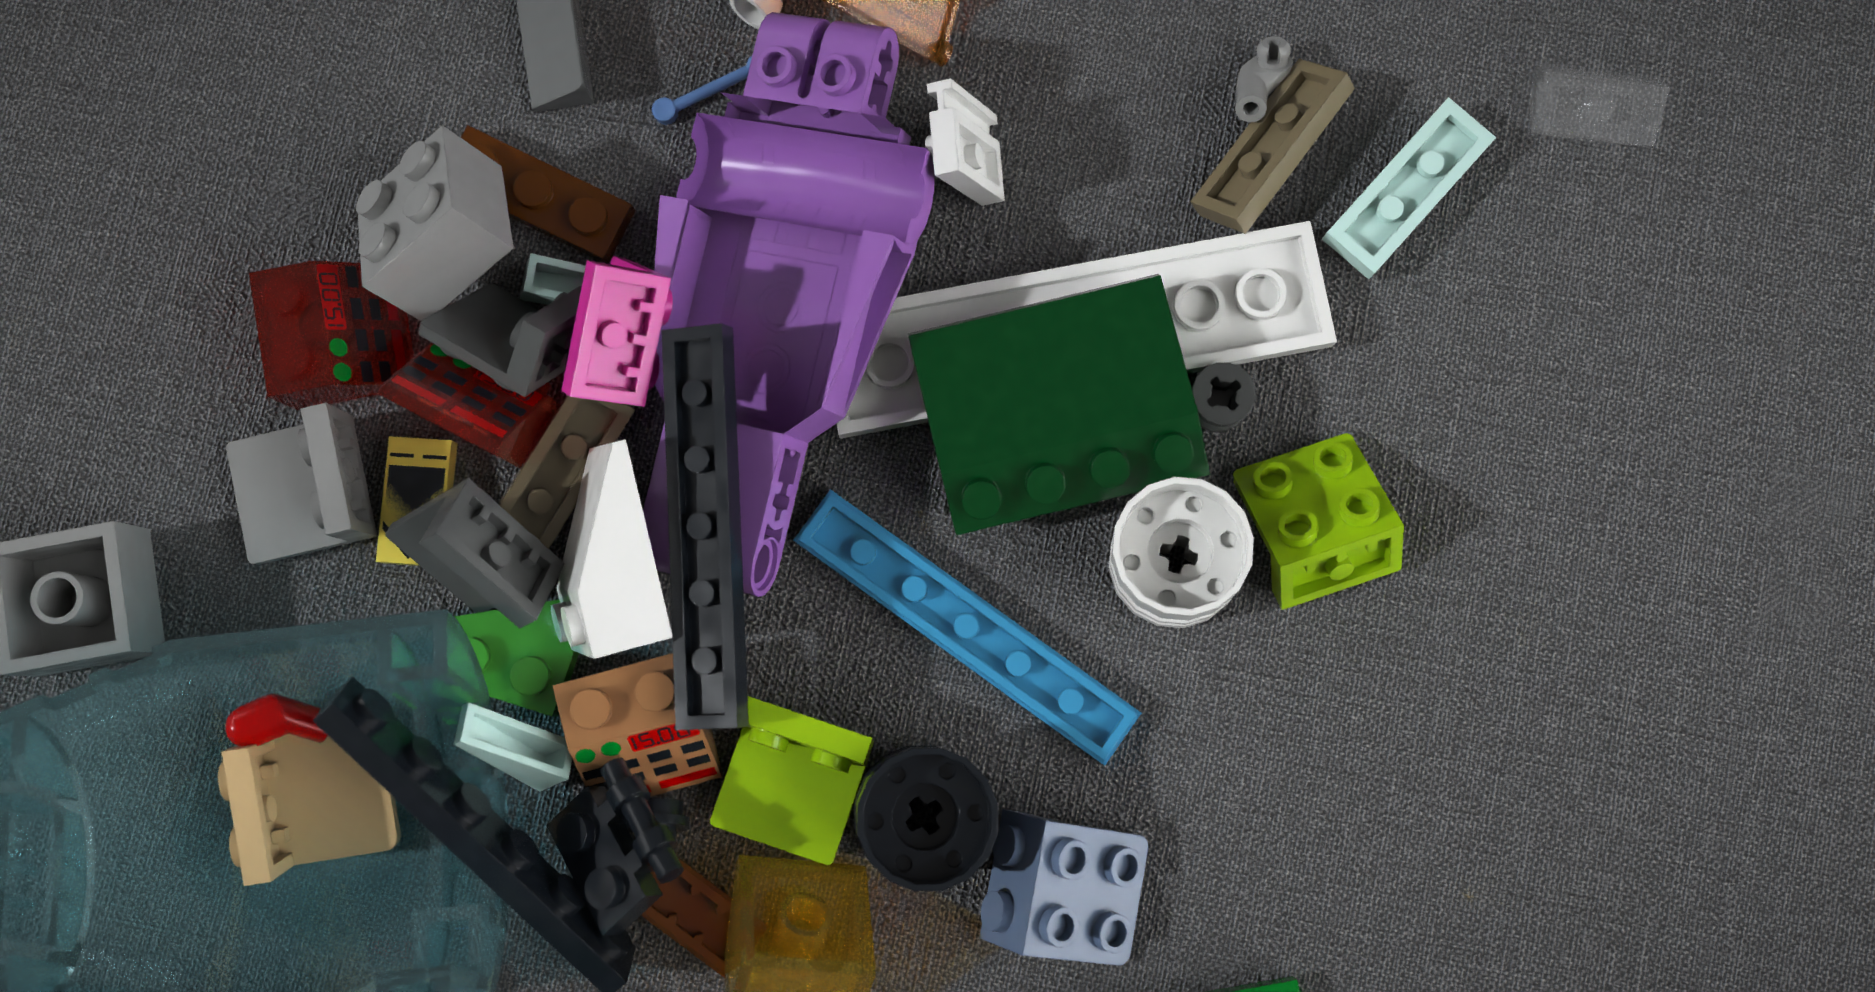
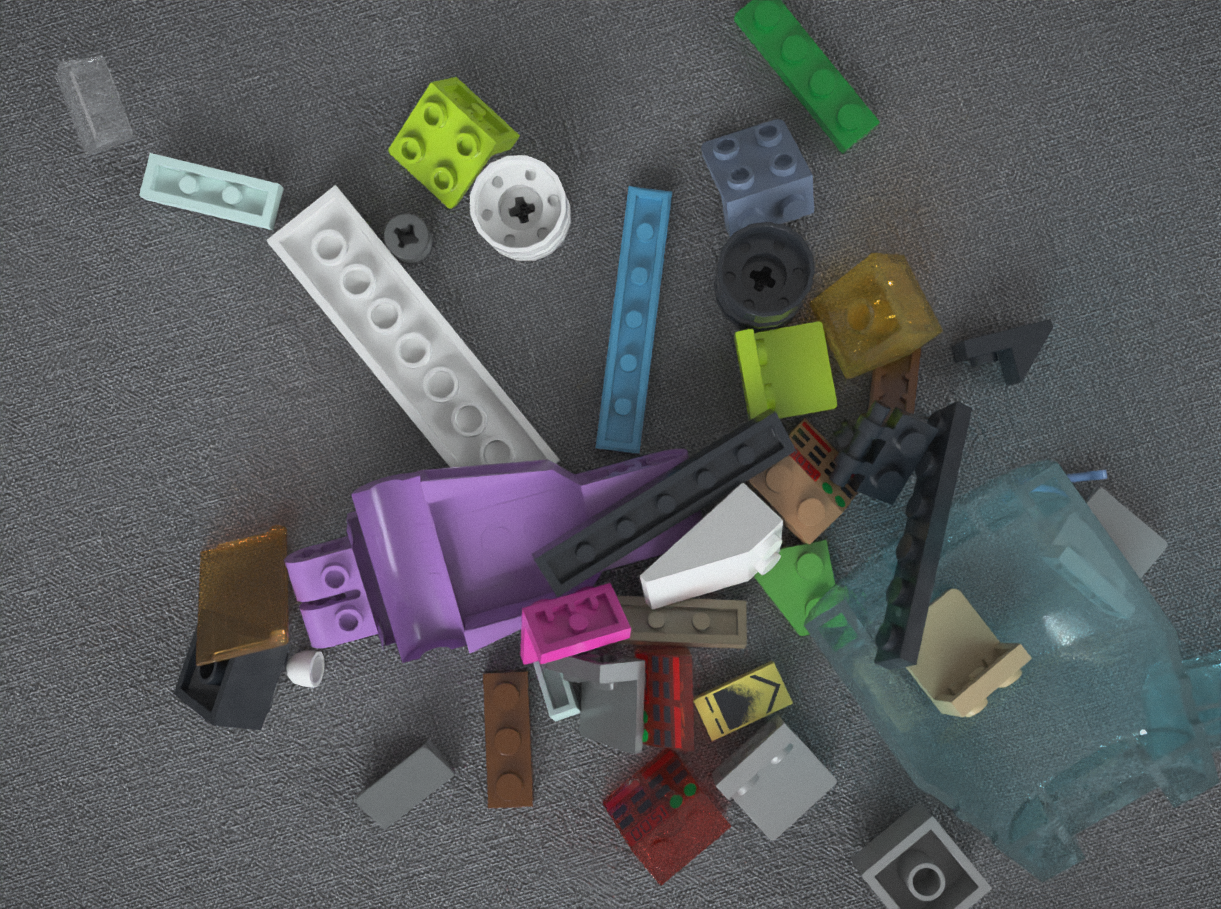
camera: 120 degrees left, 5 degrees up
red arm [225,693,328,746] -> none
light grey brick [356,125,514,321] -> none
dark grey bracket [385,478,565,628] -> none
light aqua piece [454,702,572,792] -> none
medium blue hinge [652,56,752,125] -> none
dark green slope [908,274,1210,535] -> none
white plate [925,78,1005,206] -> none
dark tan plate [1190,59,1355,234] -> none
light grey arm [1235,36,1293,122] -> none

